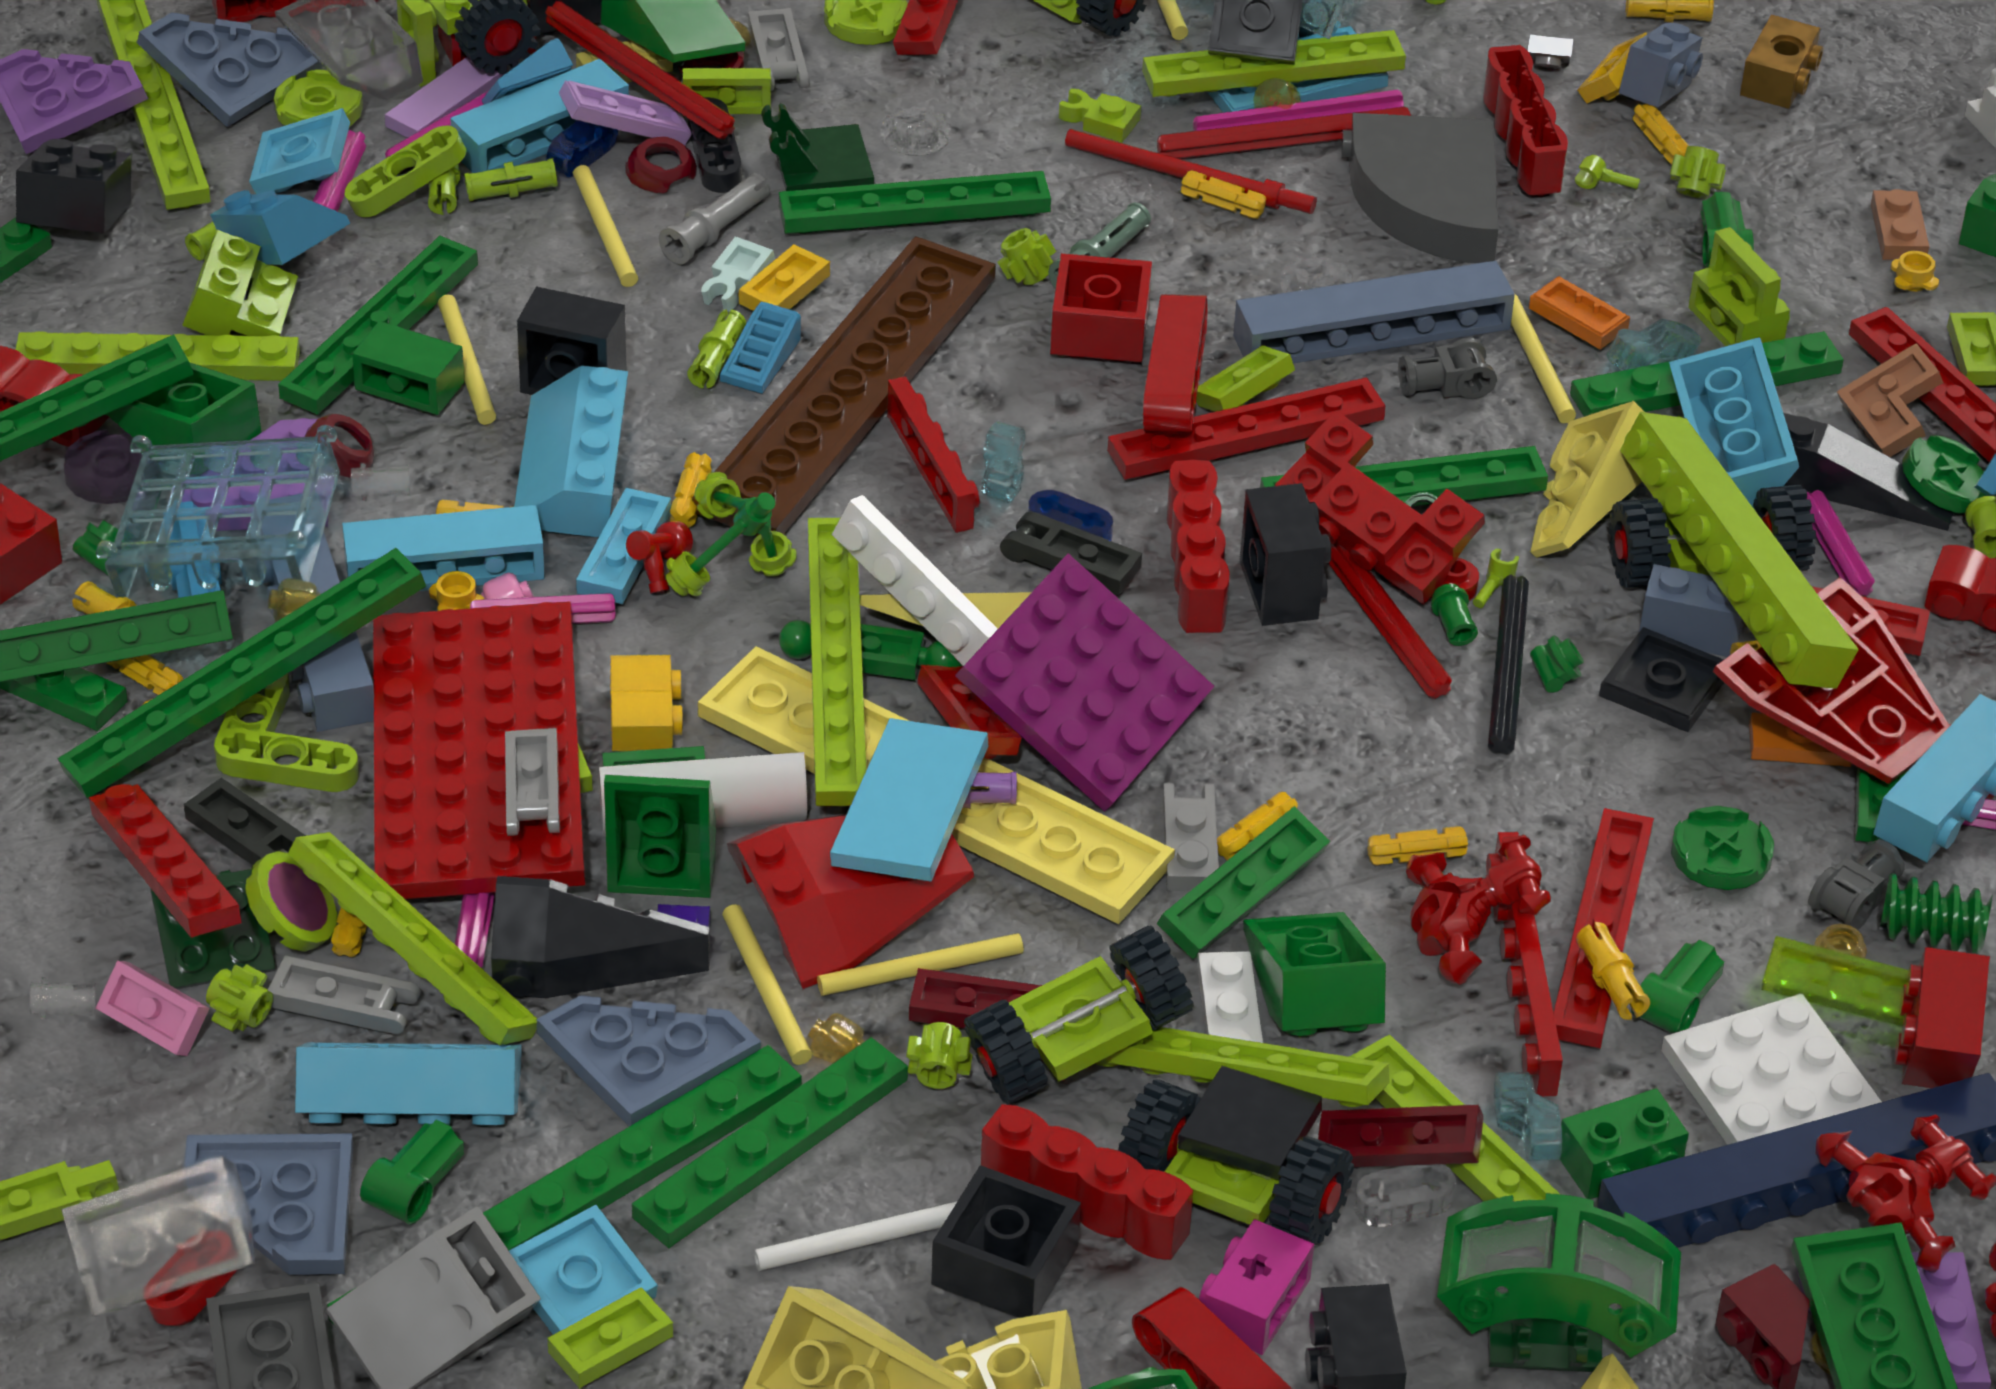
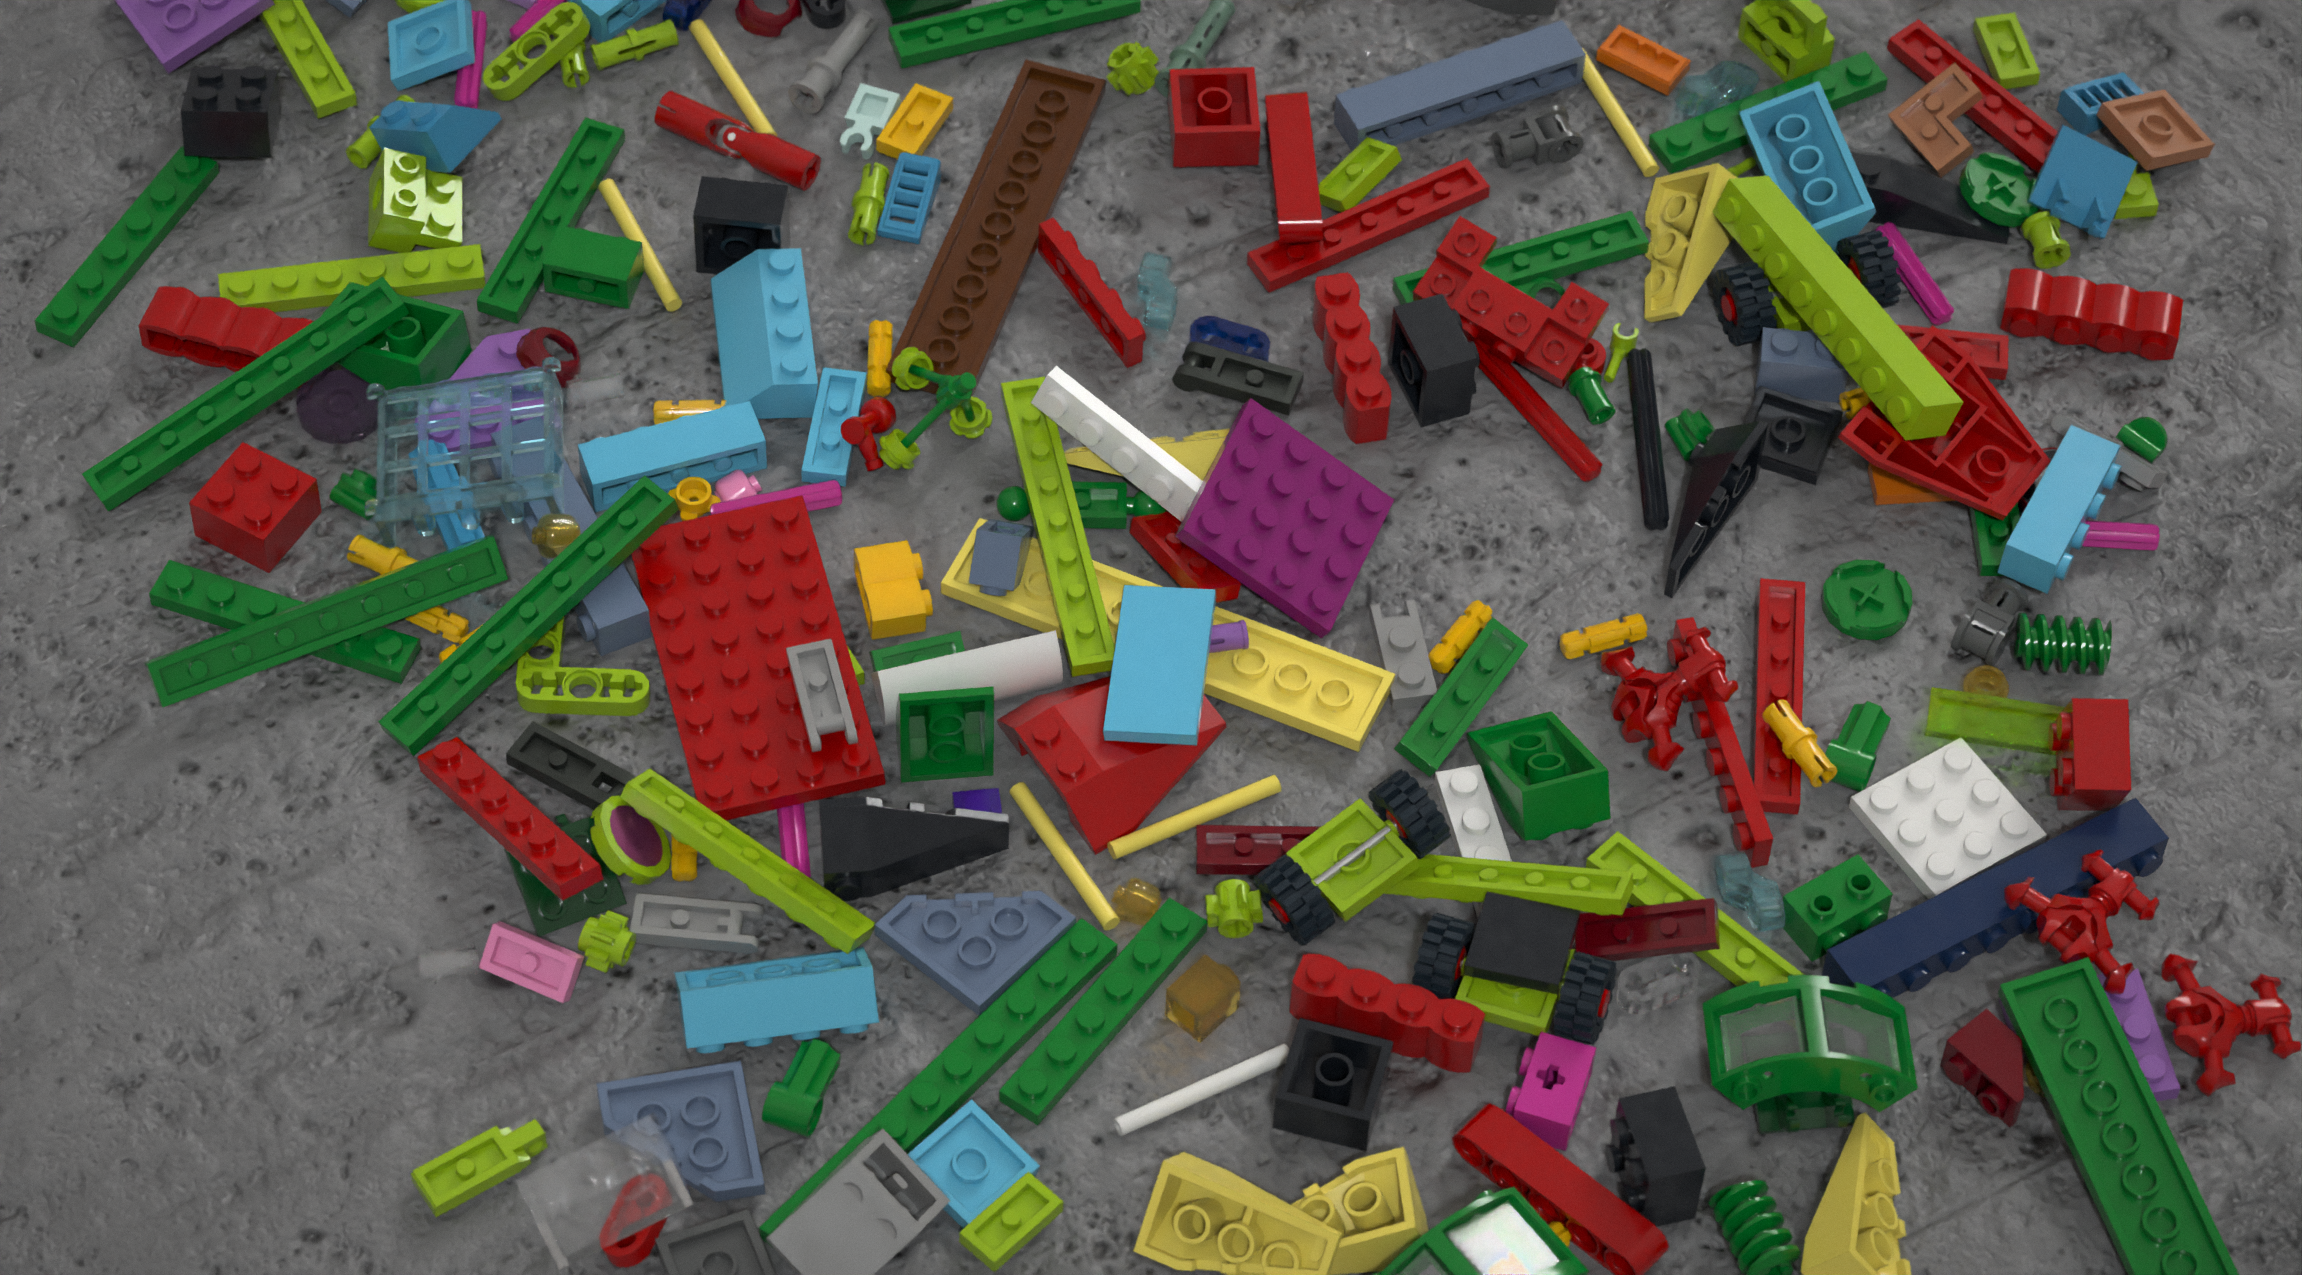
camera: 10 degrees left, 10 degrees up
none -> red piece [654,90,821,190]
none -> sand blue slope [969,519,1034,596]
none -> clear yellow brick [1165,954,1241,1043]
none -> black wedge [1664,421,1768,598]

